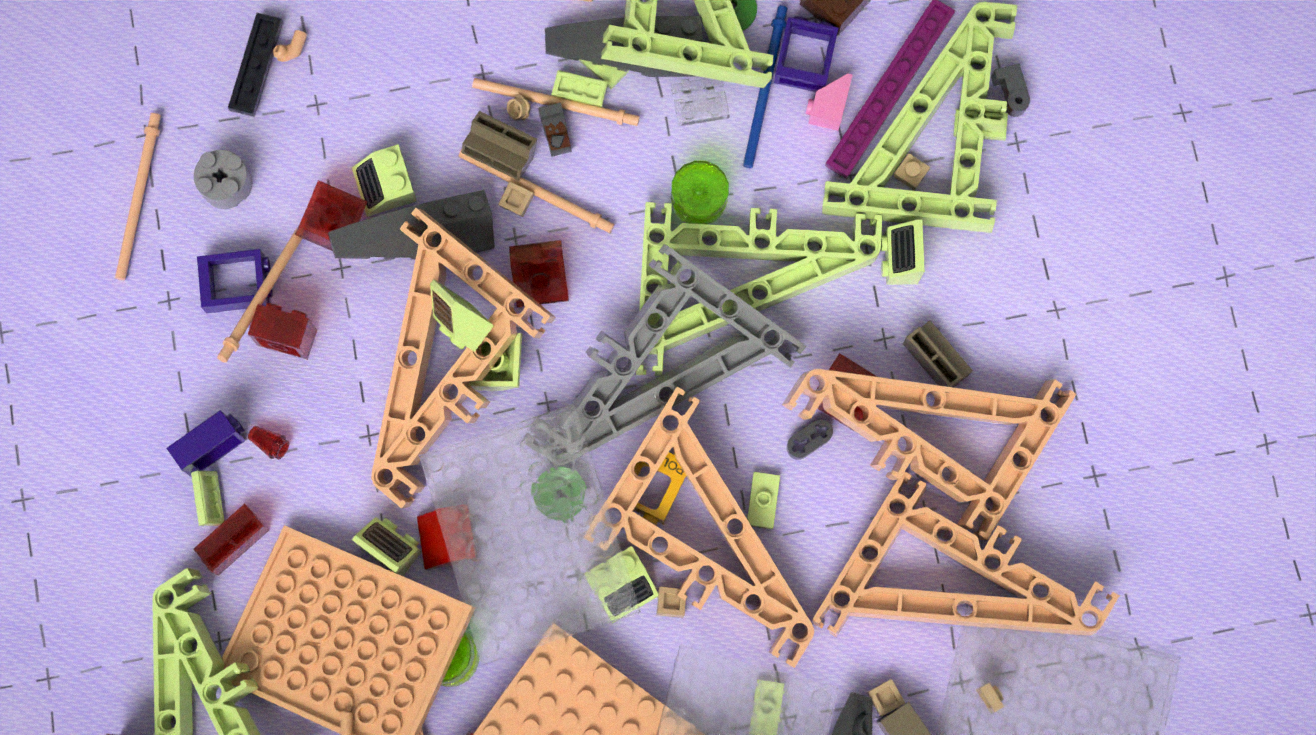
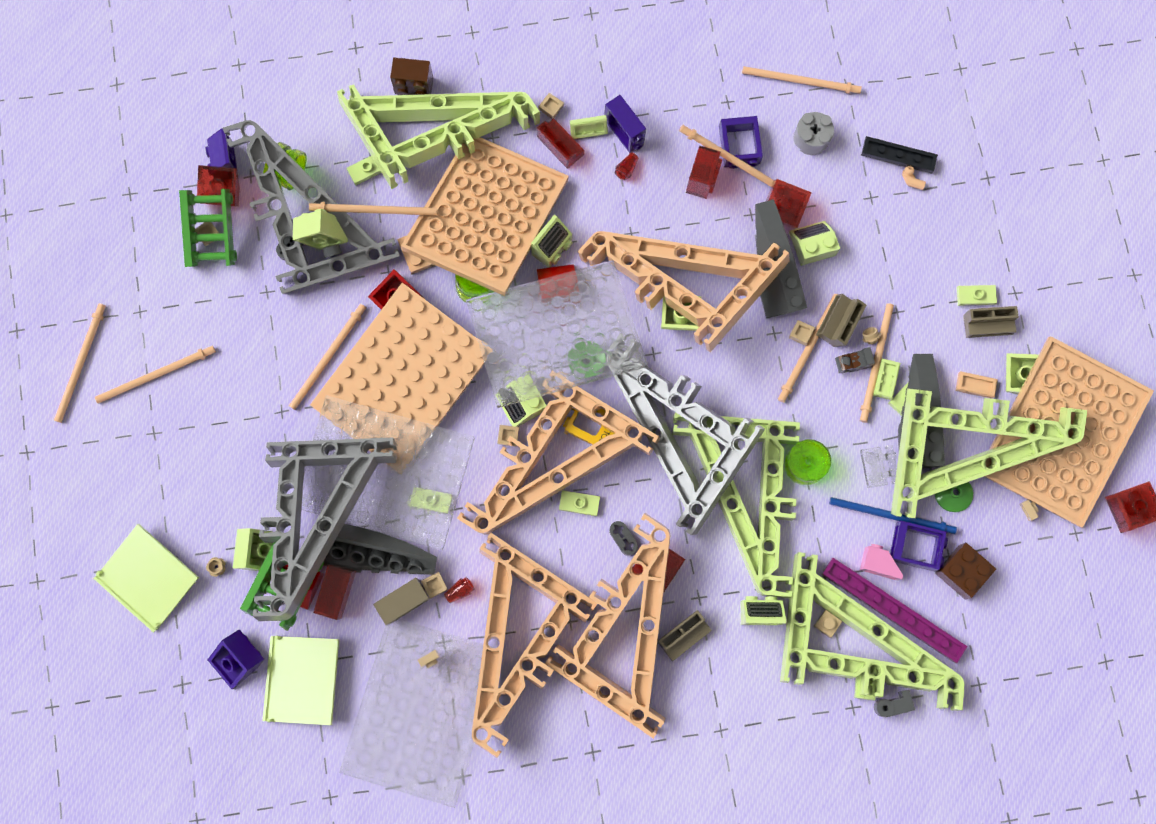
camera: 90 degrees right, 0 degrees up
yellowish green slope [430,279,494,352] -> none
clear red slope [509,240,569,307] -> none
none -> clear red cone [444,577,475,603]
none -> tan plate [538,93,564,119]

